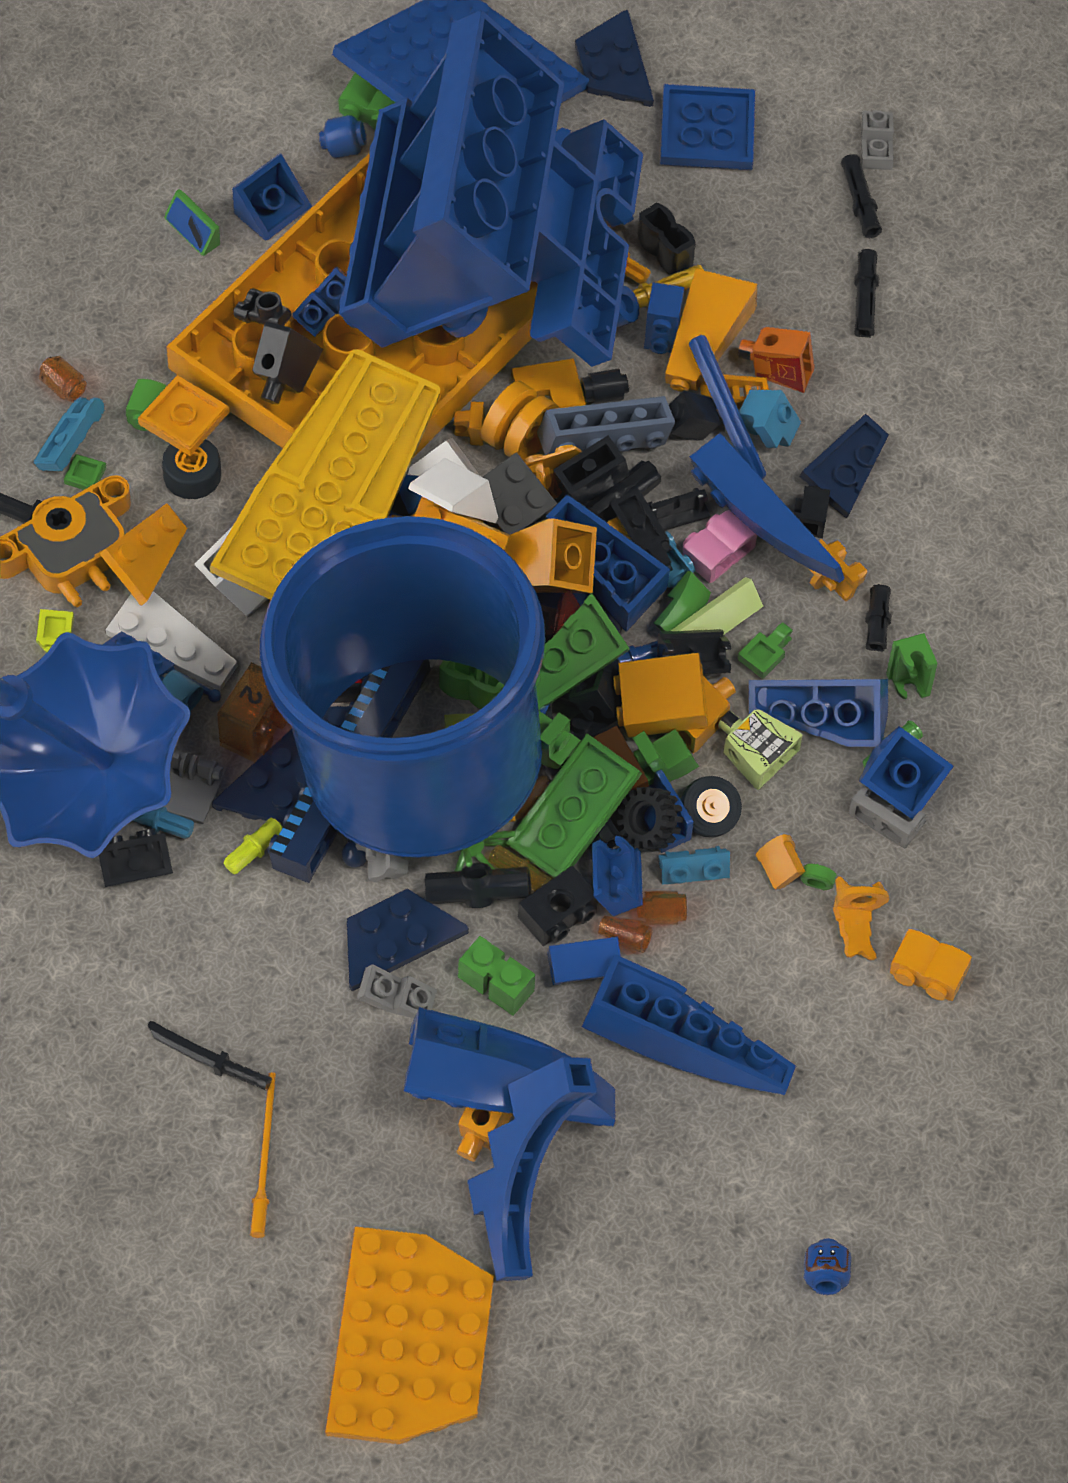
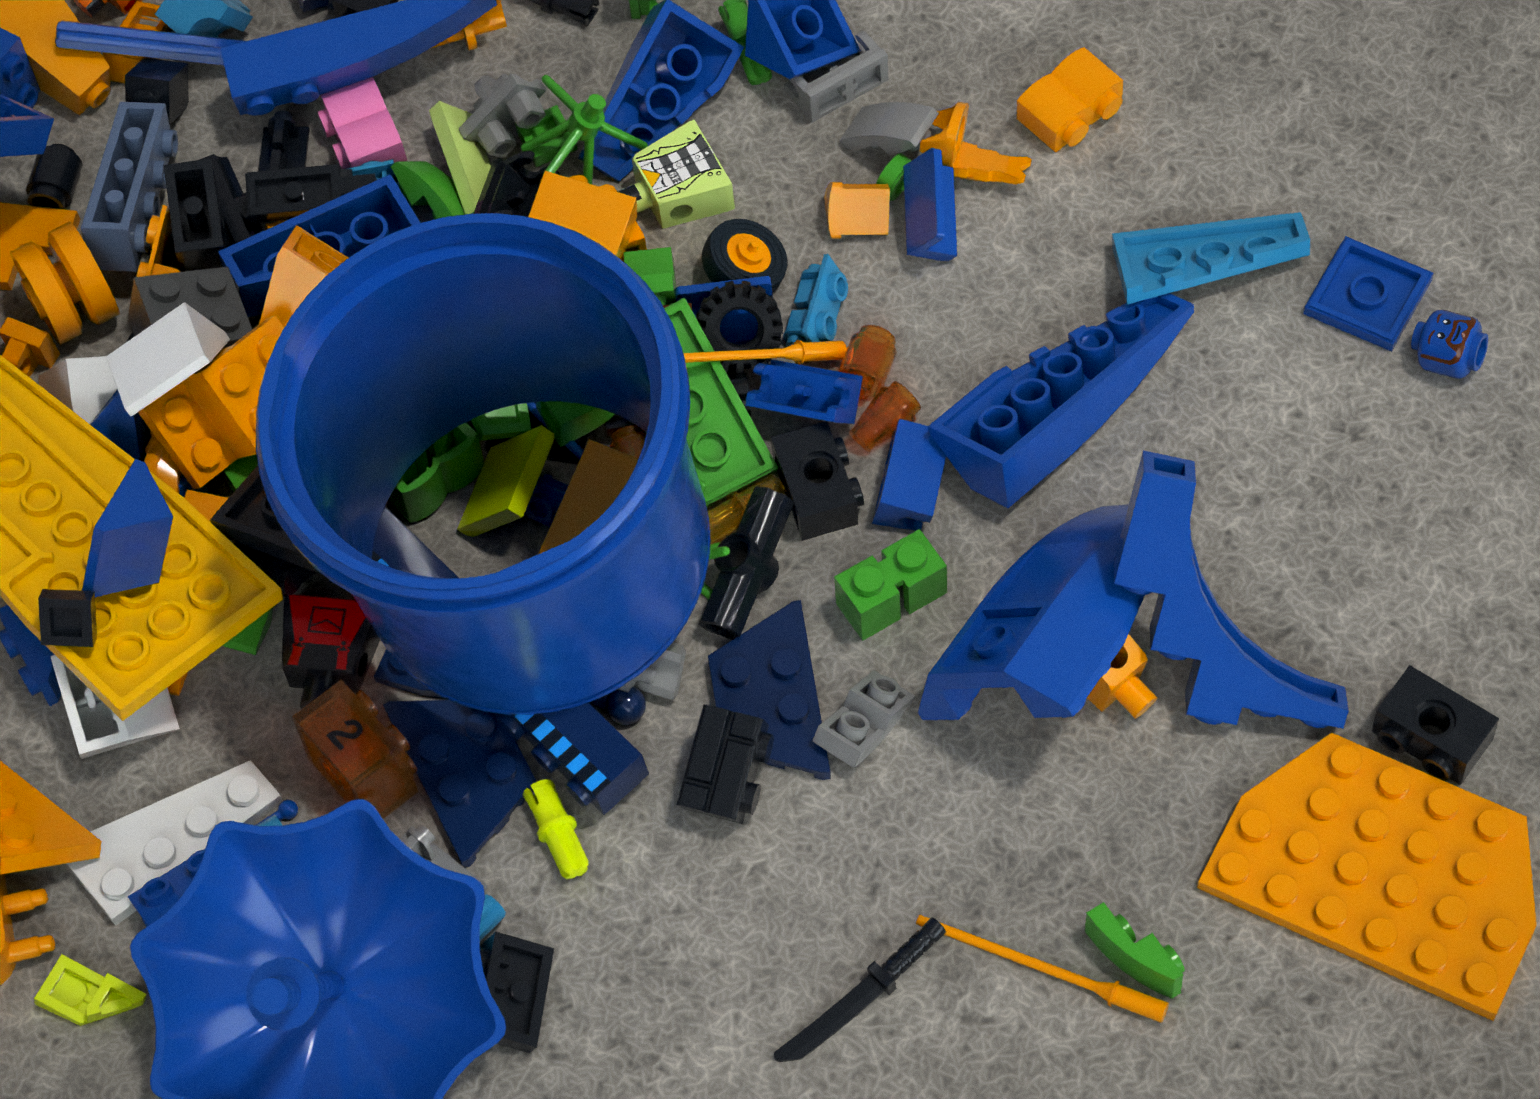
camera: 60 degrees left, 0 degrees up
none -> black tile [38,589,97,647]
none -> blue slope [82,459,173,597]
none -> light grey hips [459,74,547,157]
none -> bright green plant [521,75,648,184]
none -> black brick [676,704,774,824]
none -> light orange piece [684,340,847,364]
none -> light grey slope [839,102,939,156]
none -> blue panel [903,148,957,261]
none -> bright green slope [1085,902,1185,998]
none -> dark azure wing [1112,212,1310,305]
none -> blue tile [1304,236,1434,352]
none -> black brick [1372,665,1499,785]

